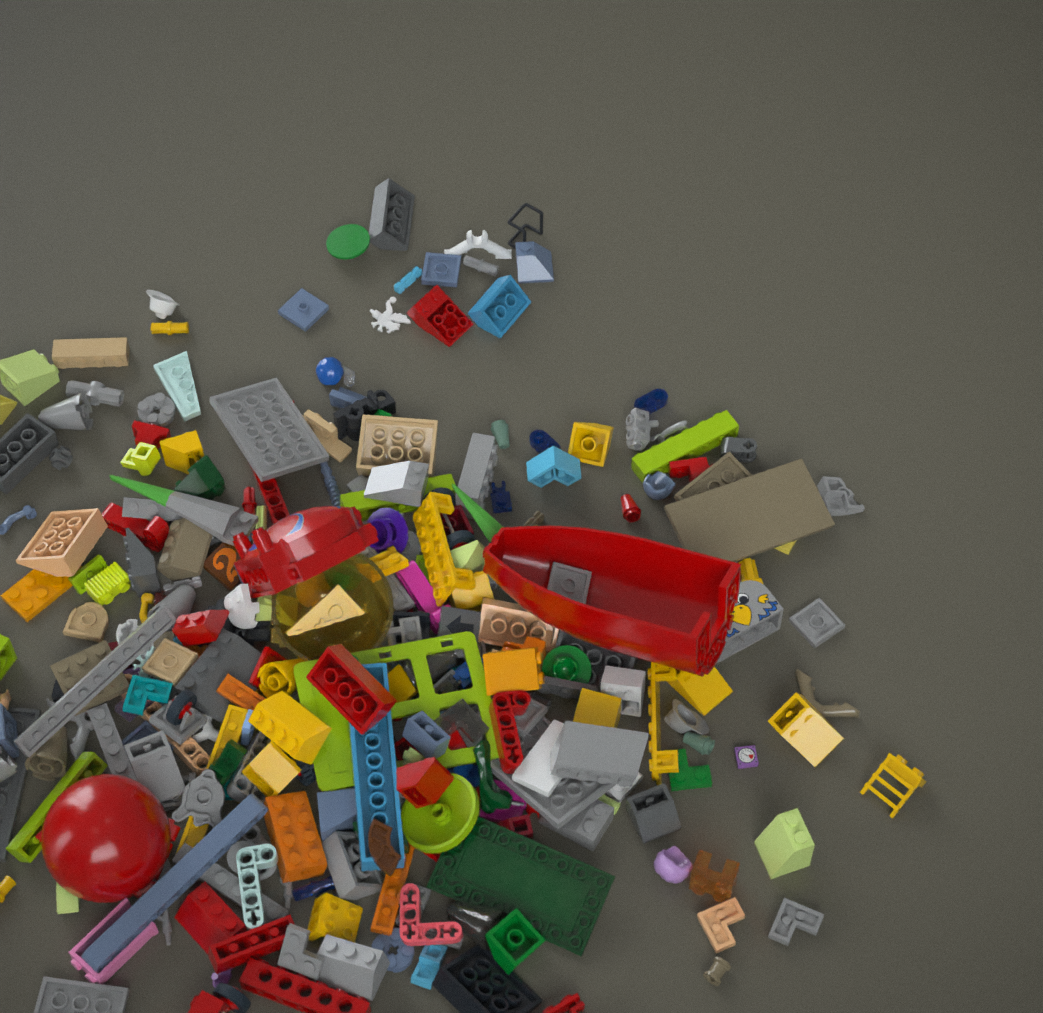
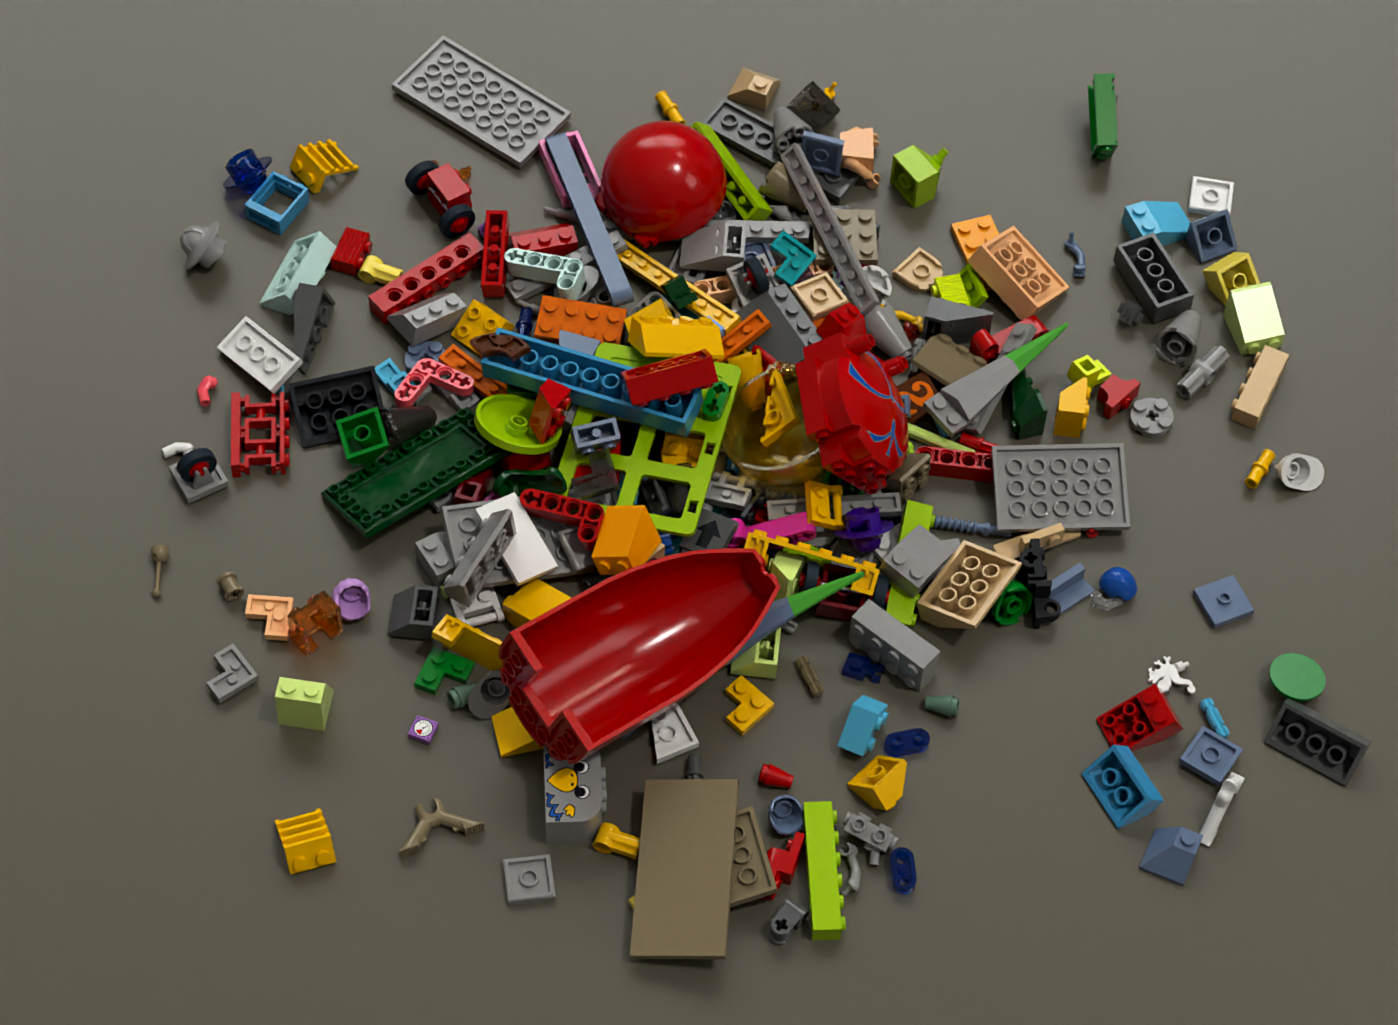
camera: 115 degrees right, 0 degrees up
light aqua wing [153,351,201,422] -> none
light grey tile [172,769,225,828] -> none
light grey plate [277,923,325,980] -> none
yellowish green plate [403,747,424,766] -> none
light grey axle [463,255,499,277] -> none
black piece [507,203,543,249] -> none
light grey tile [547,562,592,604] -> none
yellow slope [768,692,844,767] -> none
light grey slope [817,476,865,516] -> none

